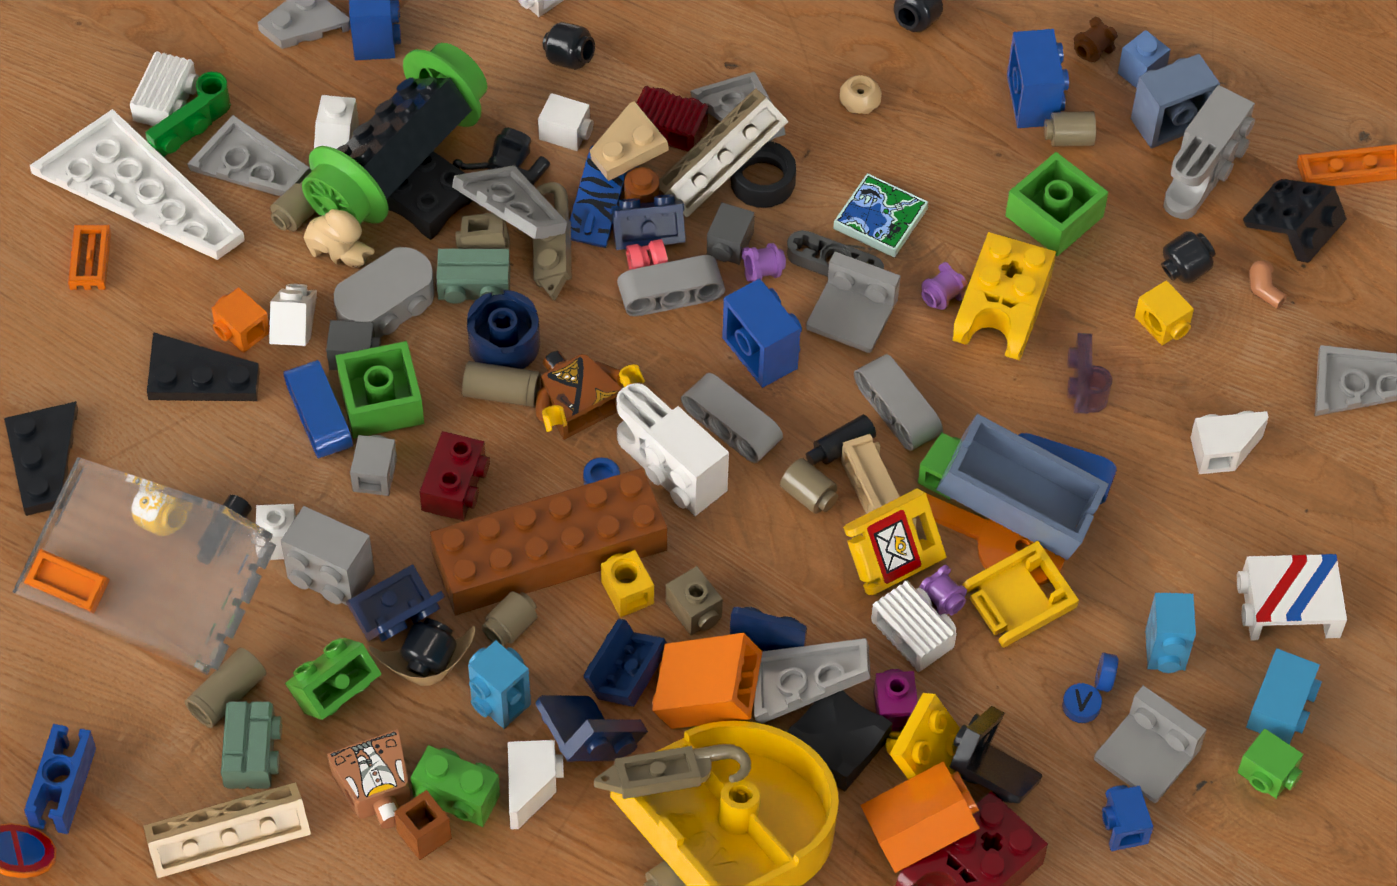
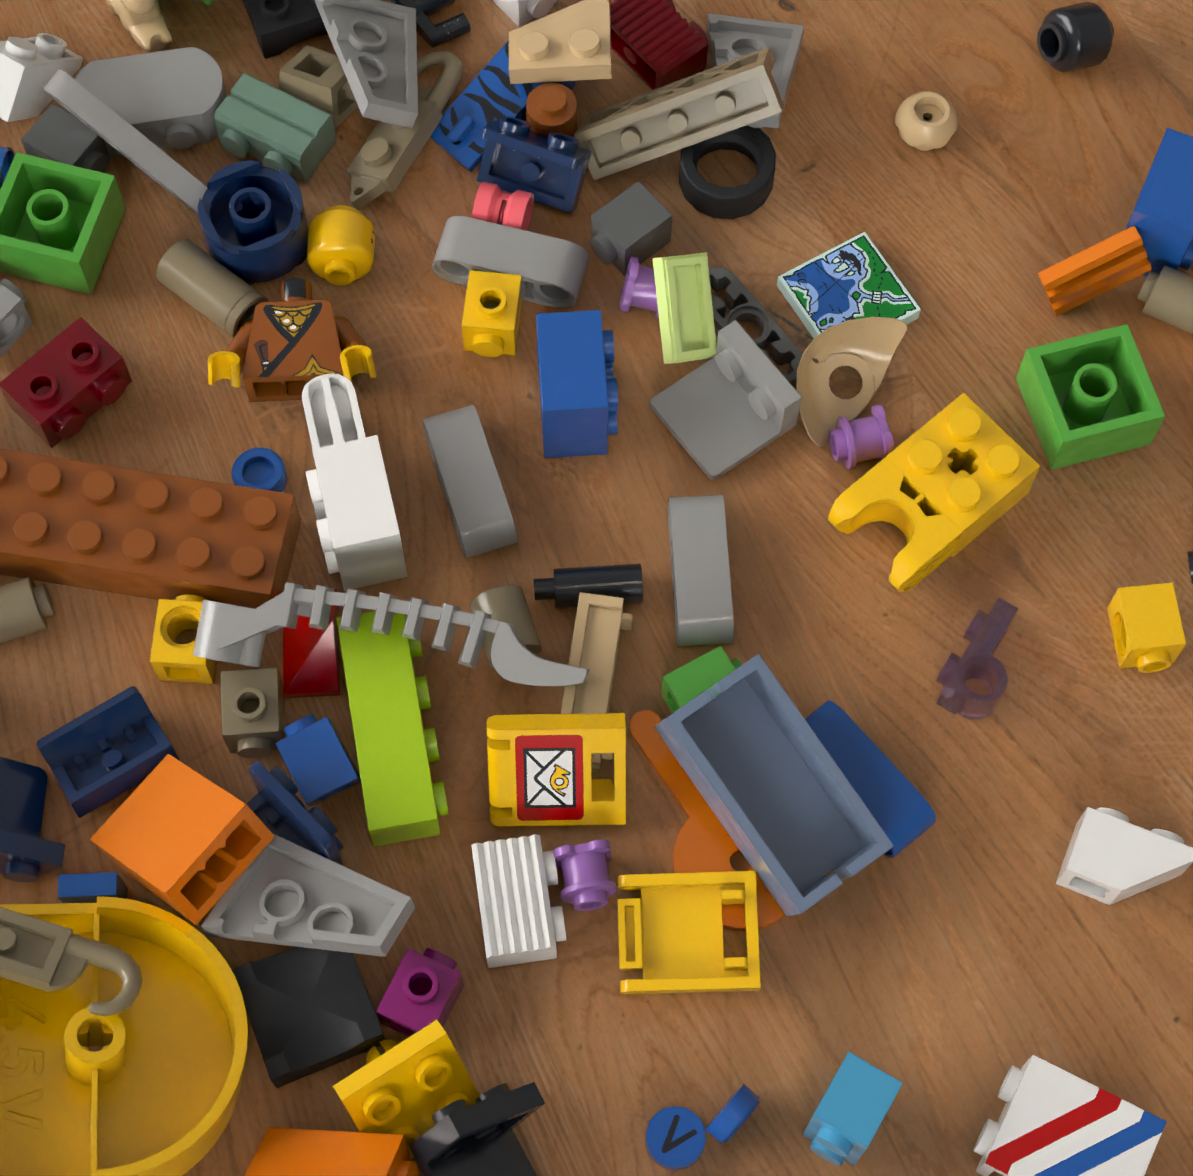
camera: 30 degrees right, 10 degrees up
none -> light grey beam [43,69,208,215]
none -> blue tile [58,872,128,903]
none -> light grey piece [193,582,590,686]
none -> blue brick [275,714,361,807]
none -> red slope [283,589,340,698]
none -> yellow head [307,205,375,285]
none -> lime brick [336,611,449,847]
none -> yellow brick [461,270,523,357]
none -> yellowish green tile [653,252,717,364]
none -> tan piece [796,317,907,447]
none -> orange tile [1037,226,1152,316]

